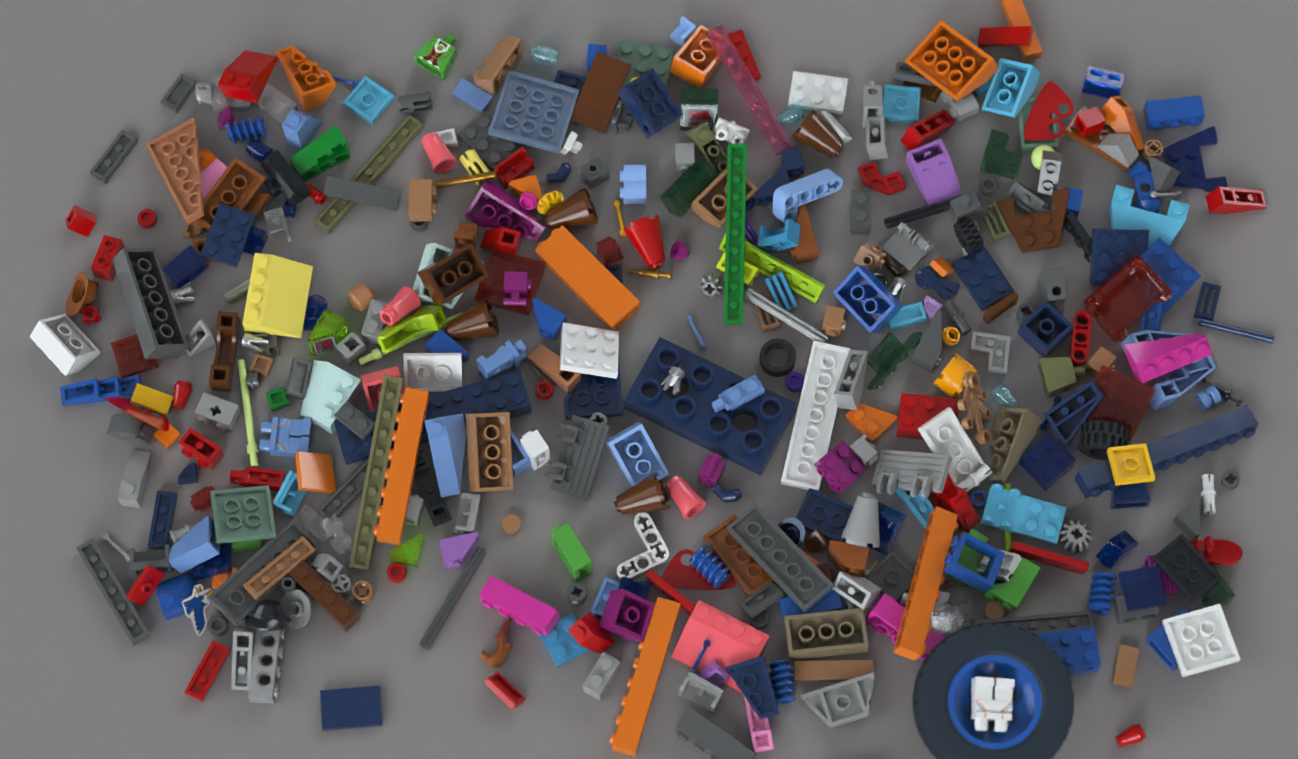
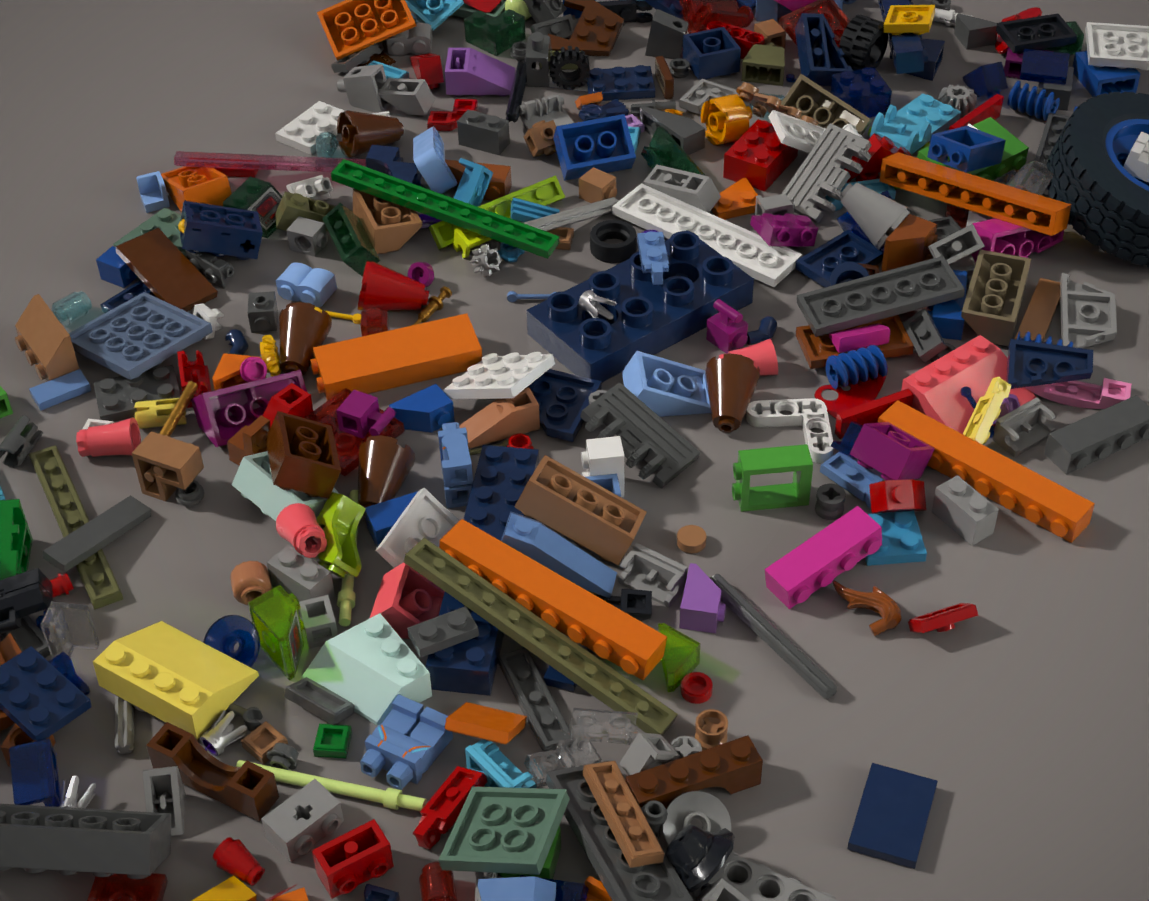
camera: 65 degrees left, 25 degrees down
none -> dark pink slope [829,324,890,353]
none -> light yellow hinge [963,376,1012,445]

